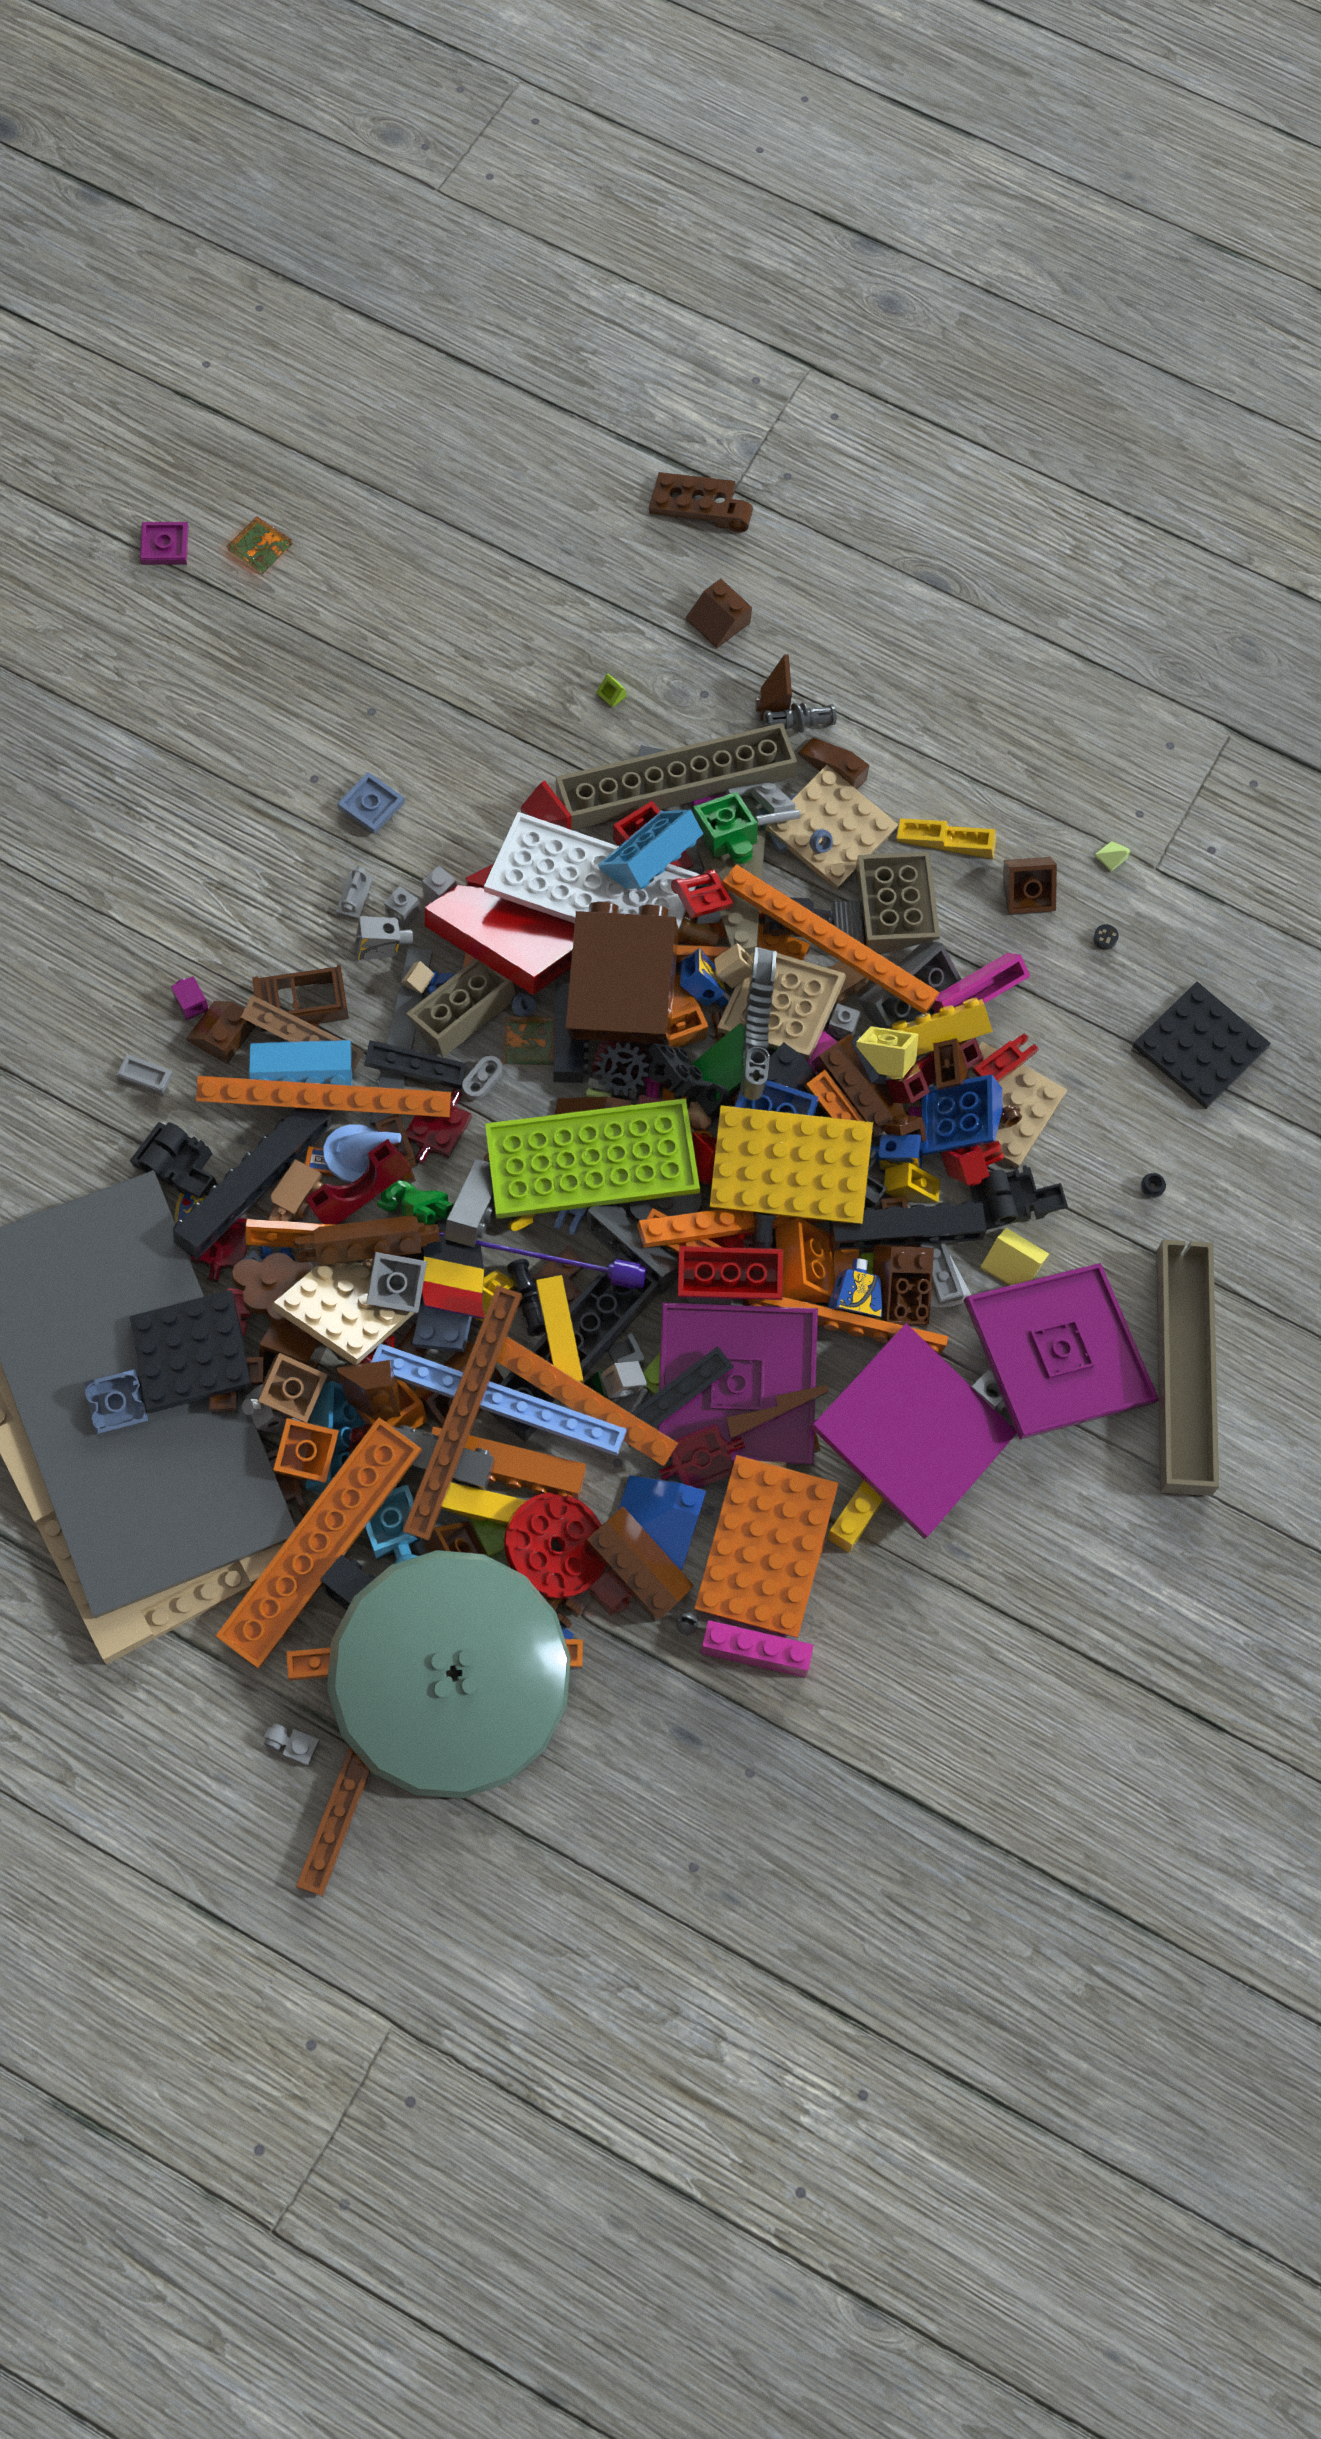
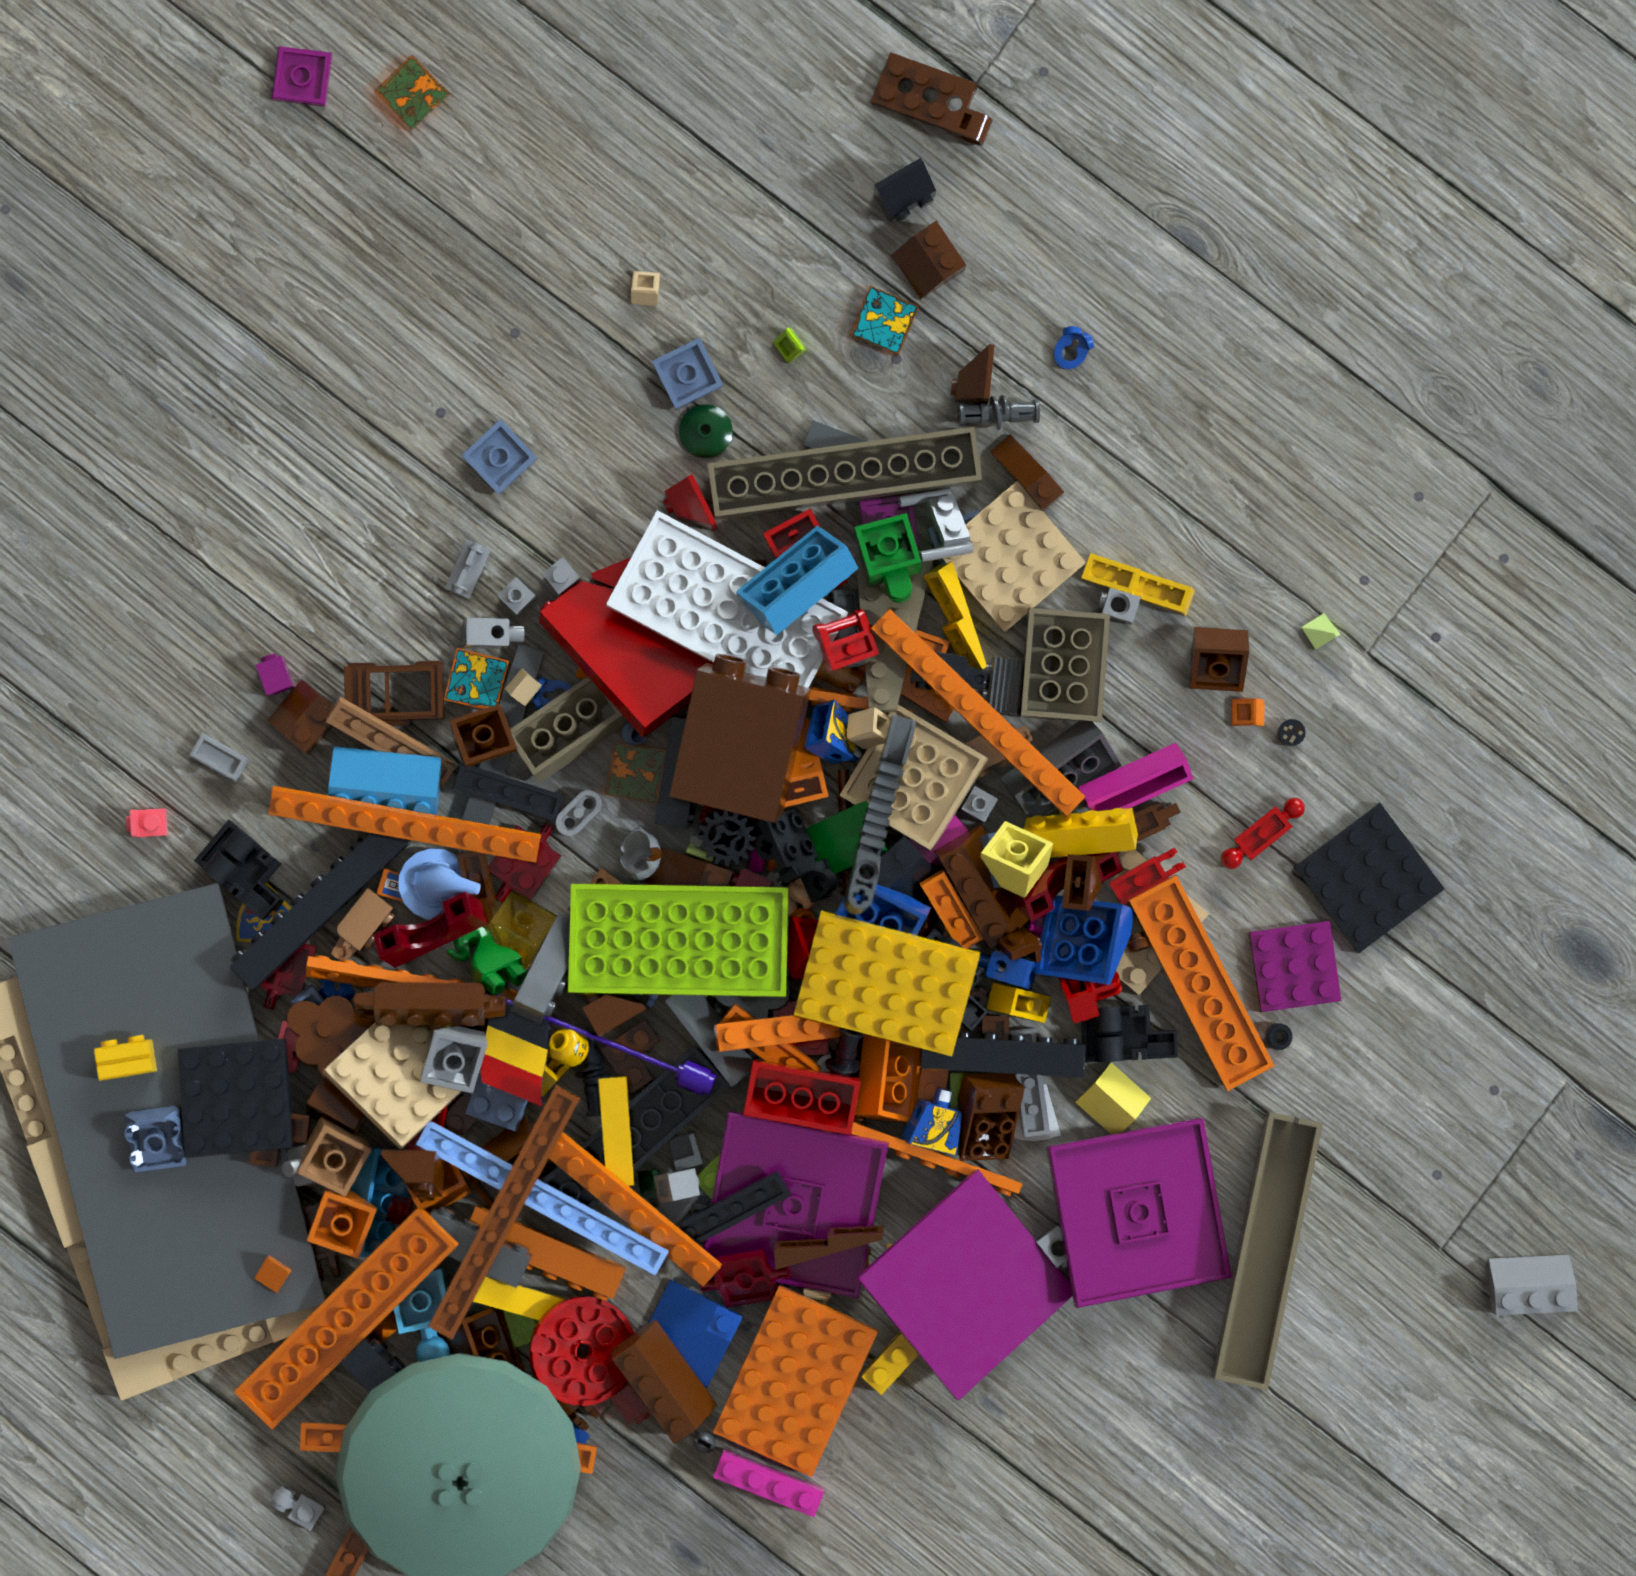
camera: 10 degrees right, 20 degrees up
sand blue plate [809,829,833,853] -> none
none -> yellow brick [94,1035,157,1081]
none -> coral bracket [126,808,168,838]
none -> orange slope [254,1255,292,1293]
none -> orange slope [372,1311,398,1341]
none -> tile [444,648,510,710]
none -> reddish brown slope [449,704,518,767]
none -> clear yellow slope [489,890,557,969]
none -> yellow head [548,1028,589,1067]
none -> reddish brown slope [583,993,648,1036]
none -> light grey hair [618,826,662,880]
none -> tan slope [631,271,660,306]
none -> sand blue plate [652,337,724,410]
none -> dark green dish [679,404,733,458]
none -> tile [849,286,919,357]
none -> black slope [873,158,936,222]
none -> yellow slope [923,561,987,670]
none -> blue piece [1054,326,1094,369]
none -> light grey brick [1098,588,1141,625]
none -> orange plate [1128,875,1275,1091]
none -> reddish brown hinge [1134,803,1181,842]
none -> red plate [1221,797,1305,869]
none -> orange slope [1232,698,1265,726]
none -> magenta plate [1249,921,1342,1012]

